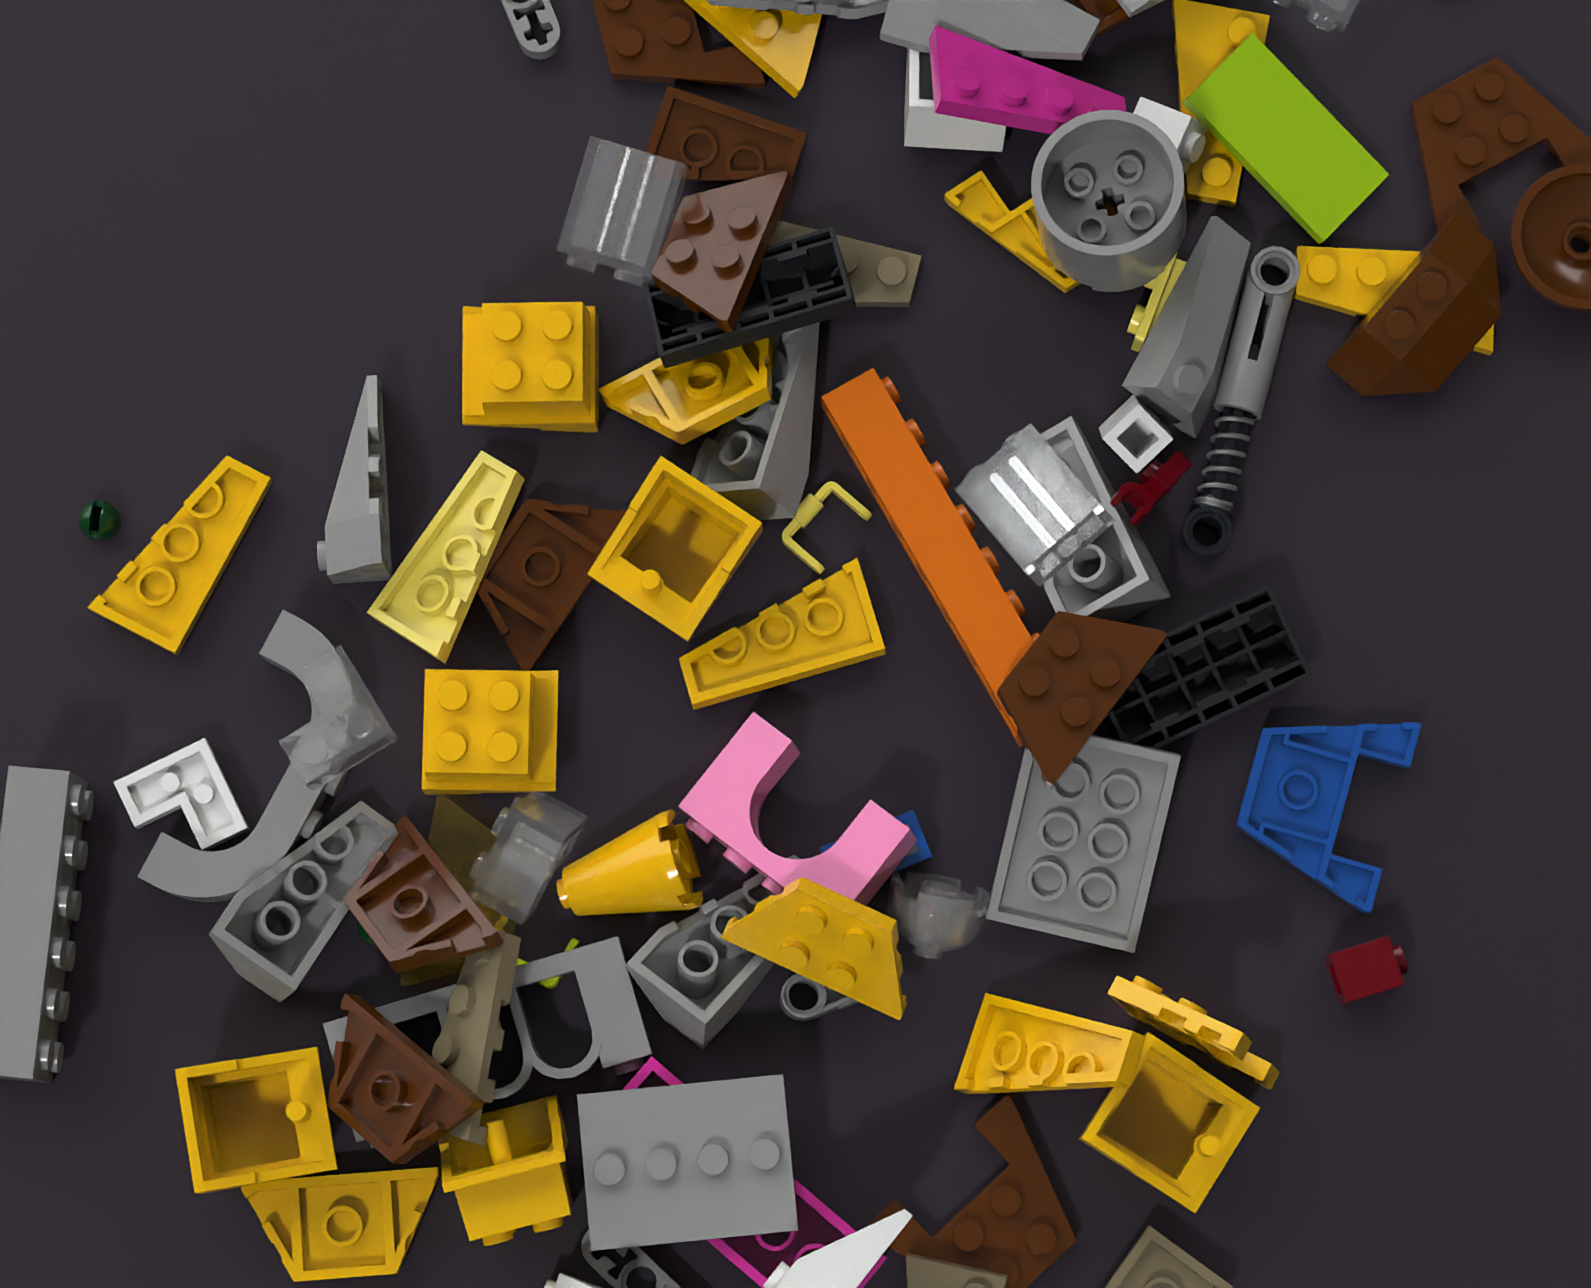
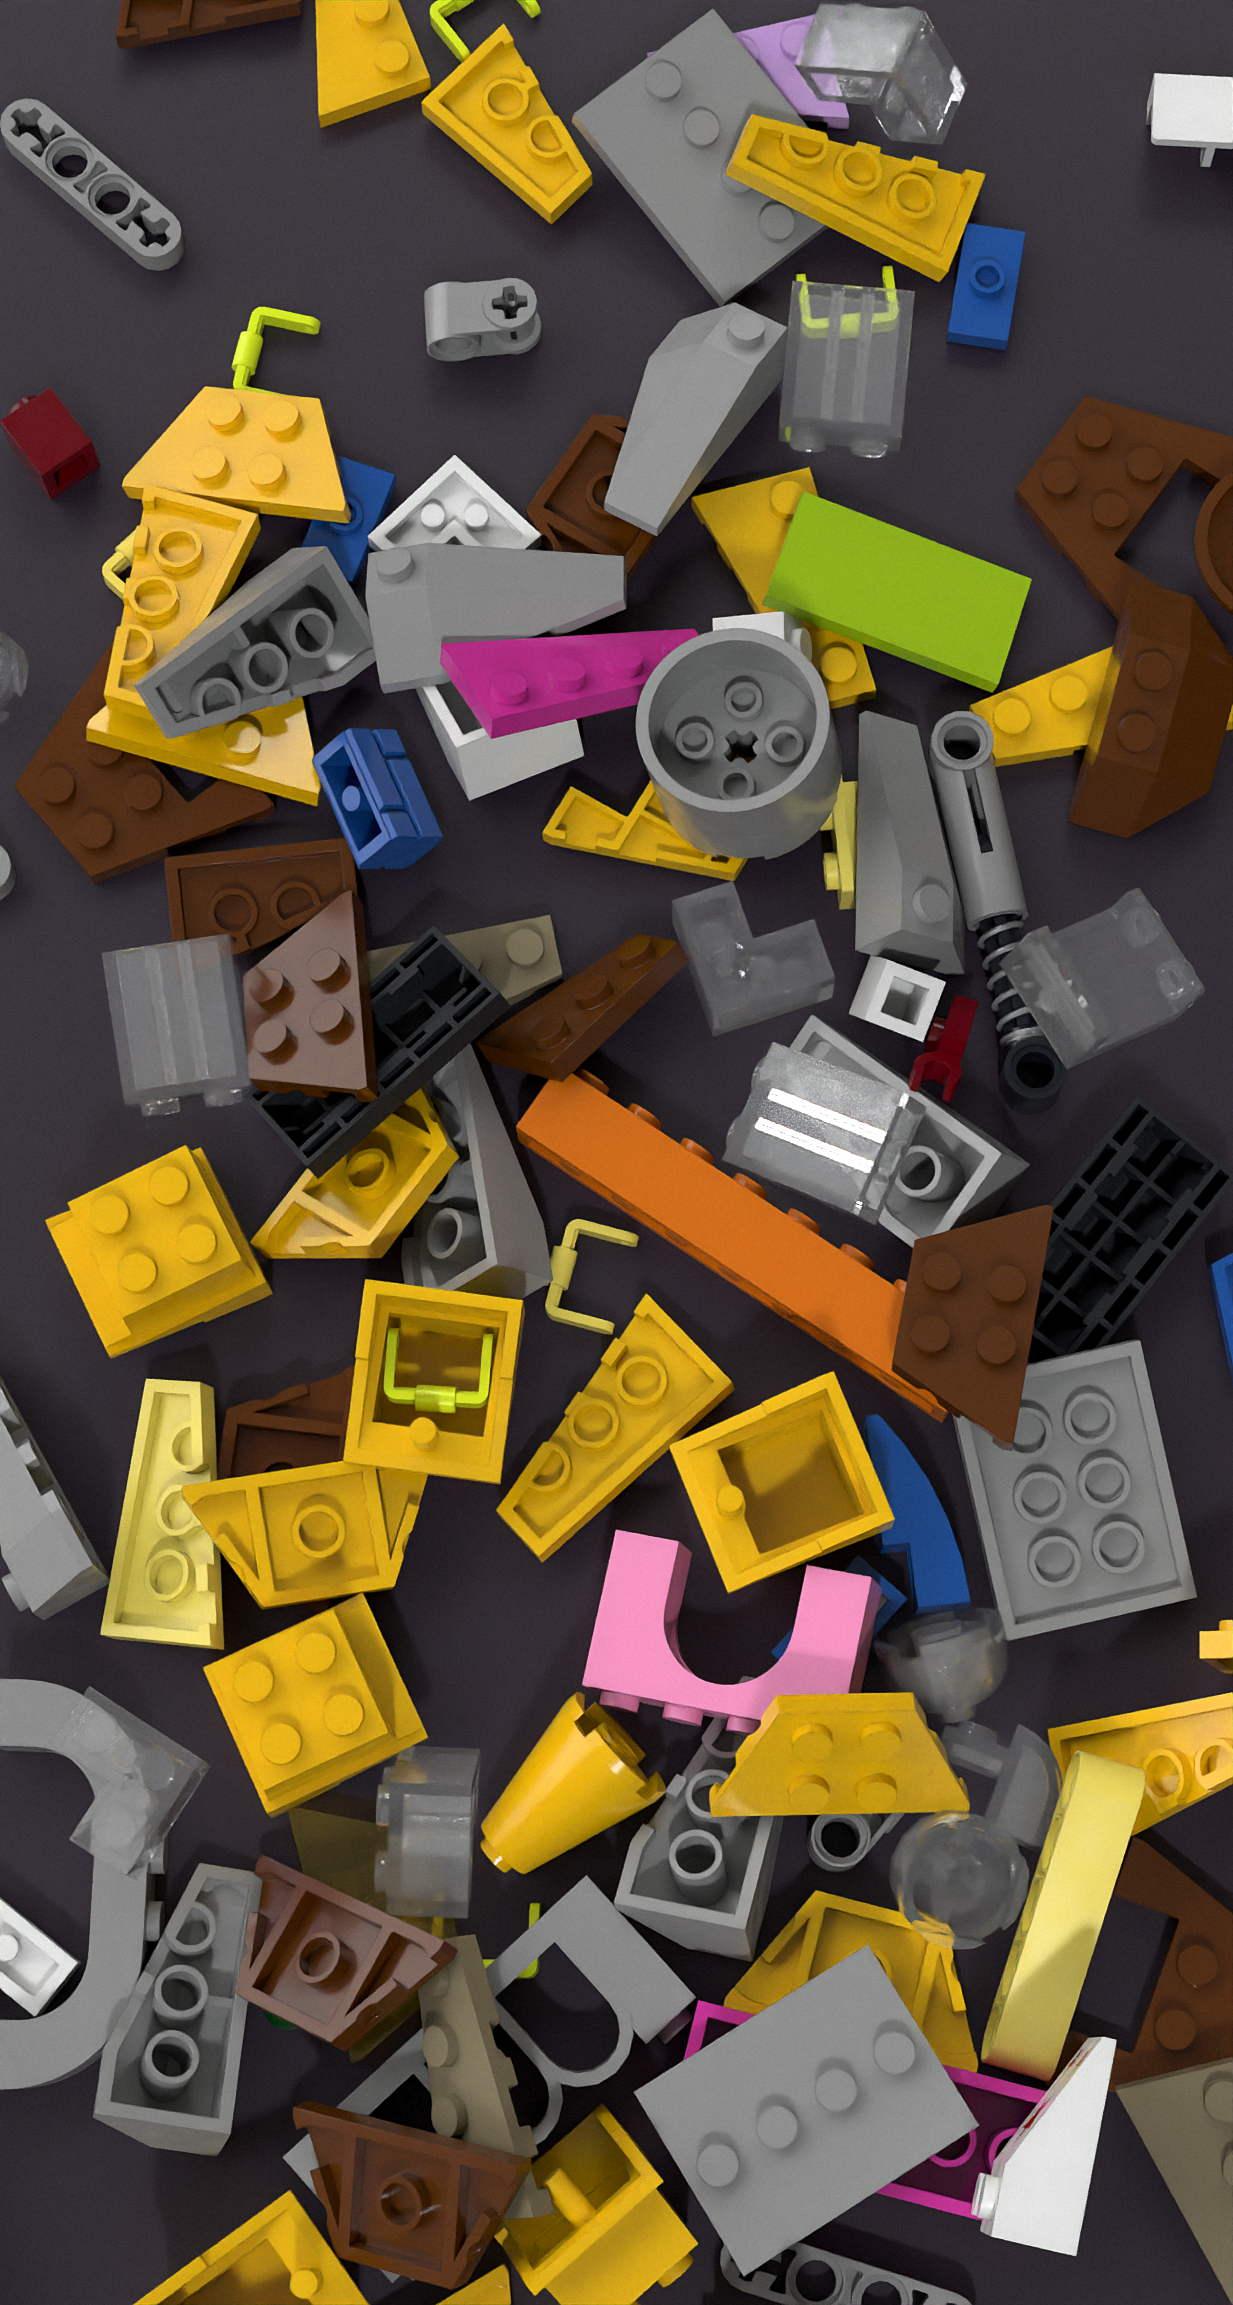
camera: 25 degrees left, 5 degrees down
none -> yellow wing [181,1461,428,1610]
none -> blue brick [312,728,443,869]
none -> neon yellow piece [384,1328,494,1413]
none -> reddish brown wing [475,933,689,1082]
none -> yellow piece [669,1371,895,1594]
none -> clear brick [672,881,835,1037]
none -> yellow wing [723,1890,978,2073]
none -> blue slope [862,1414,971,1615]
none -> clear cylinder [889,1809,1029,1950]
none -> clear brick [939,1720,1063,1853]
none -> light yellow beam [981,1750,1146,2082]
none -> clear panel [999,888,1205,1069]

